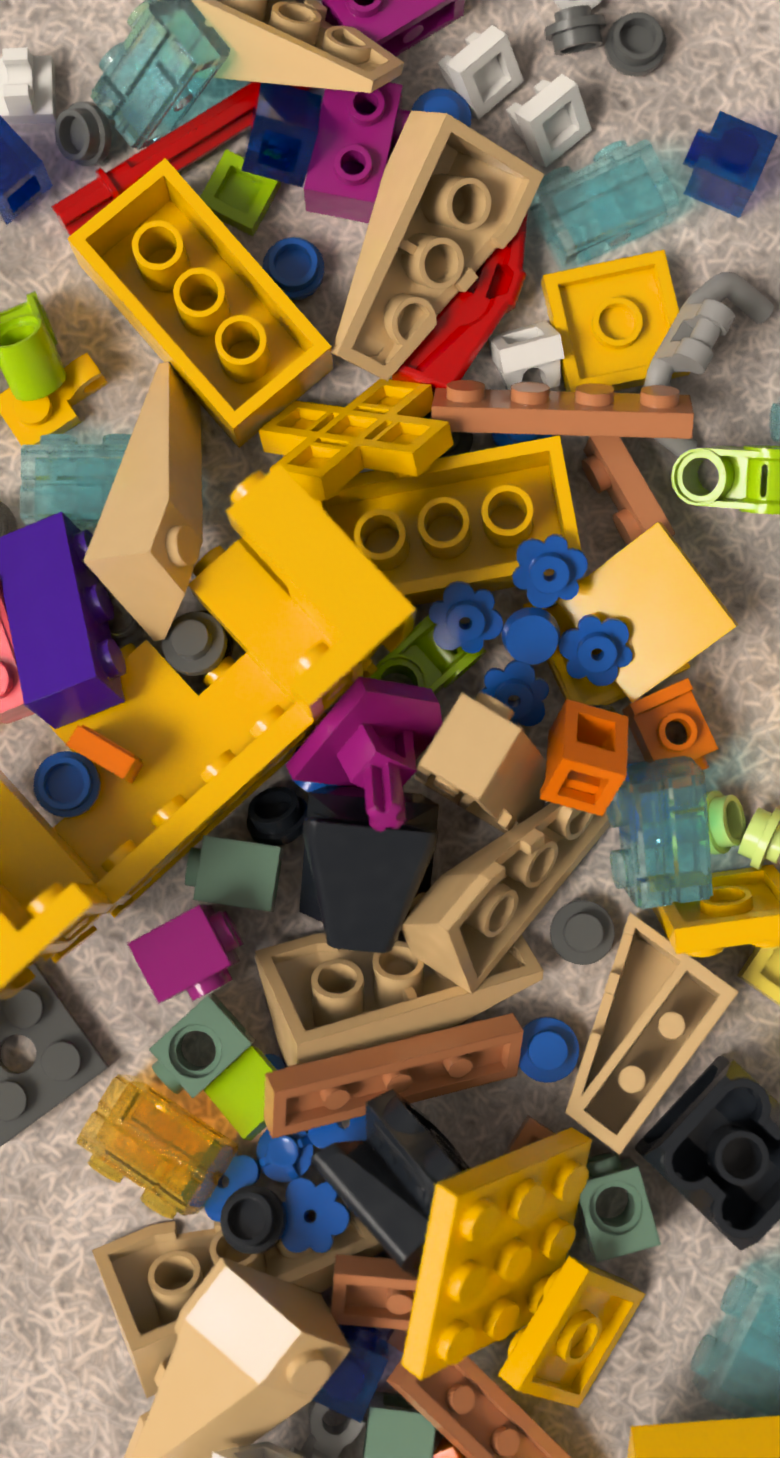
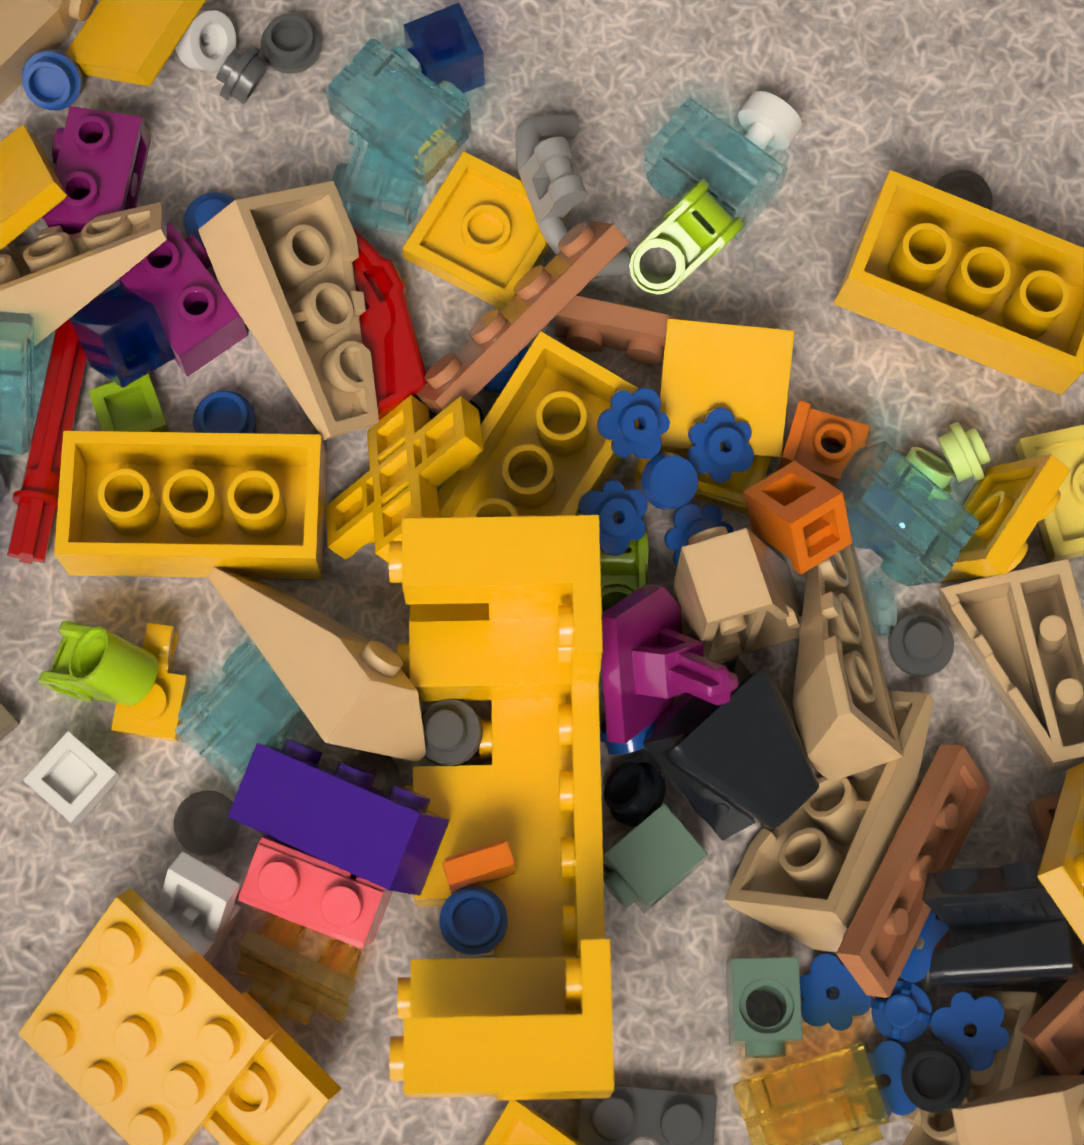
camera: 45 degrees left, 10 degrees down
magenta brick [127,905,244,1004] -> none
lime tile [203,1045,277,1141] -> none
white tile [438,25,524,120] -> none
white tile [488,321,565,390] -> none
white tile [506,74,592,168] -> none
blue plate [518,1017,579,1083] -> none
none -> clear light blue brick [326,38,472,185]
none -> clear light blue piece [865,581,897,636]

